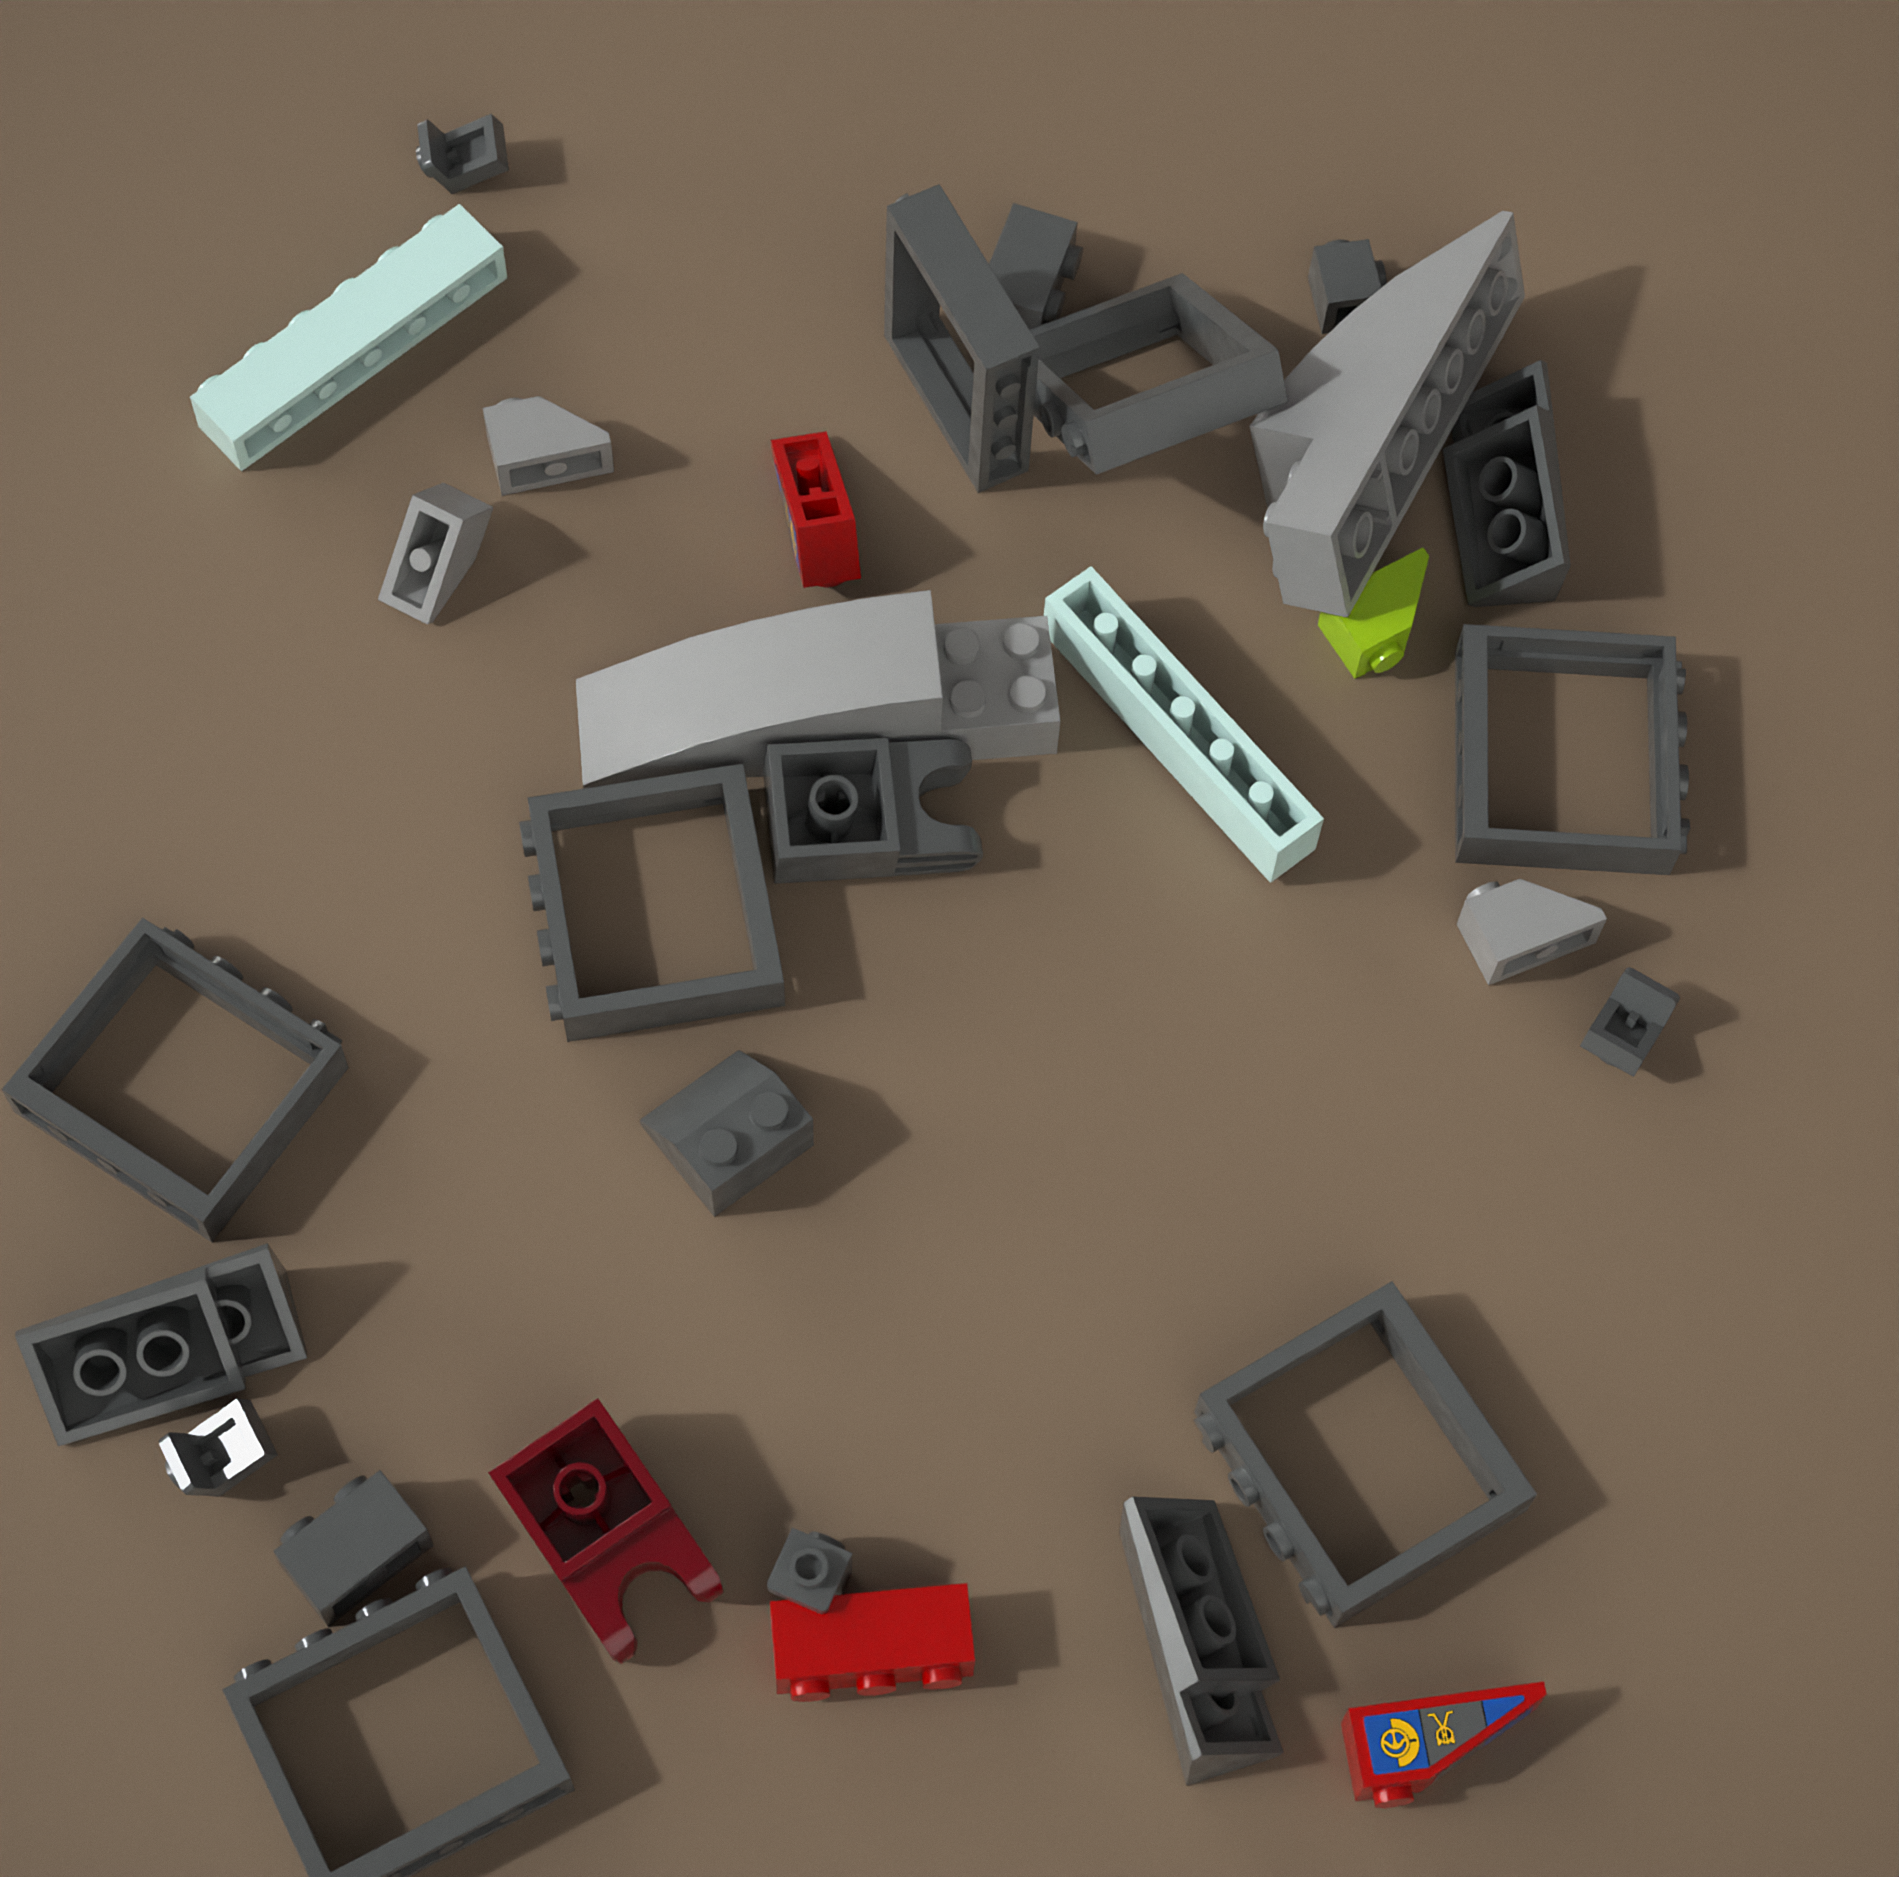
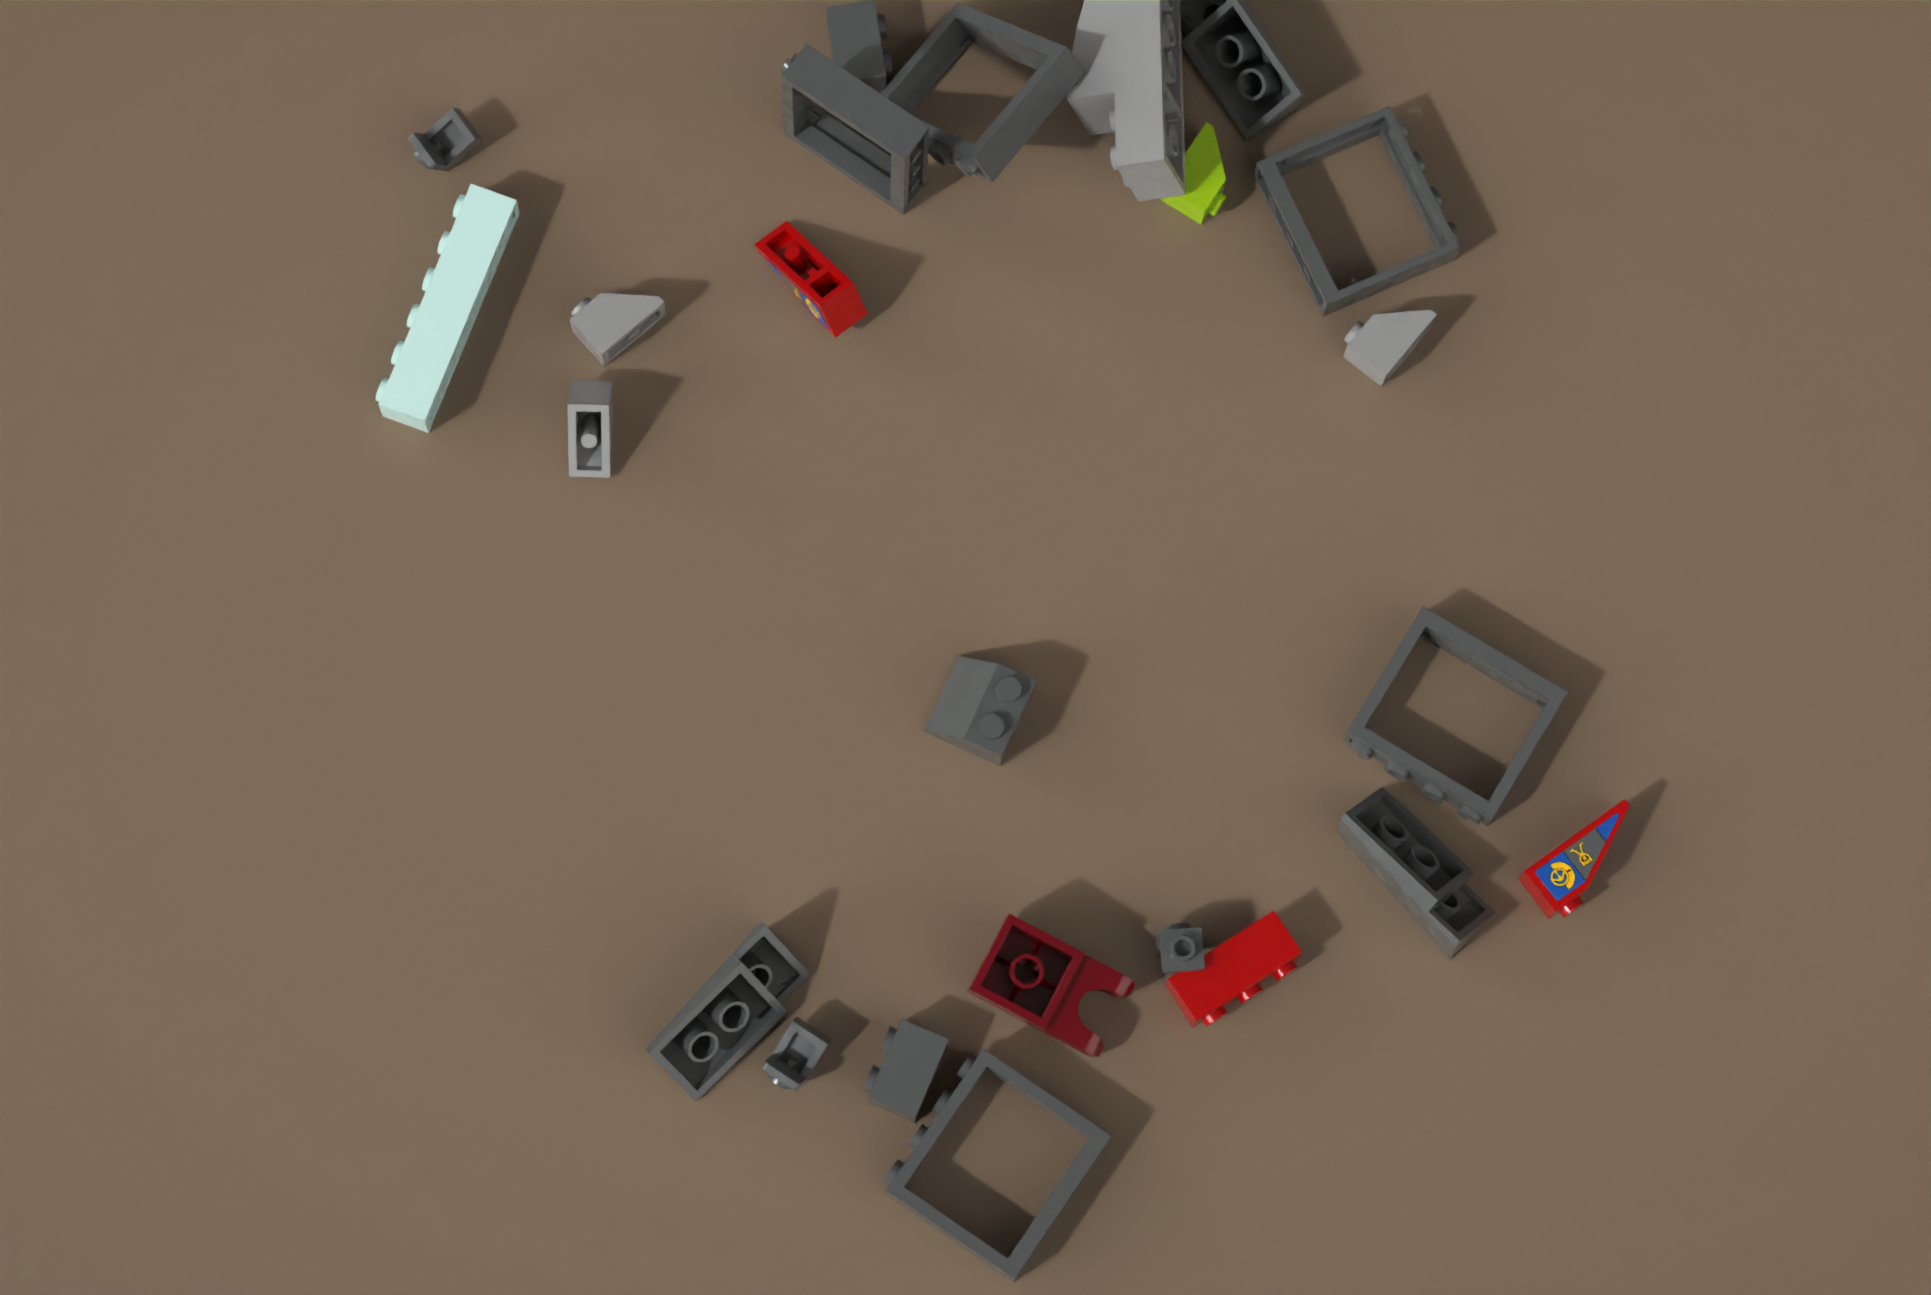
camera: 30 degrees left, 10 degrees up
dark grey window [2,917,348,1242] -> none
dark grey window [519,763,785,1042] -> none
light grey slope [576,590,1060,789] -> none
dark grey brick [763,738,983,884] -> none
light aqua brick [1044,566,1324,883] -> none
dark grey bracket [1580,967,1680,1077] -> none

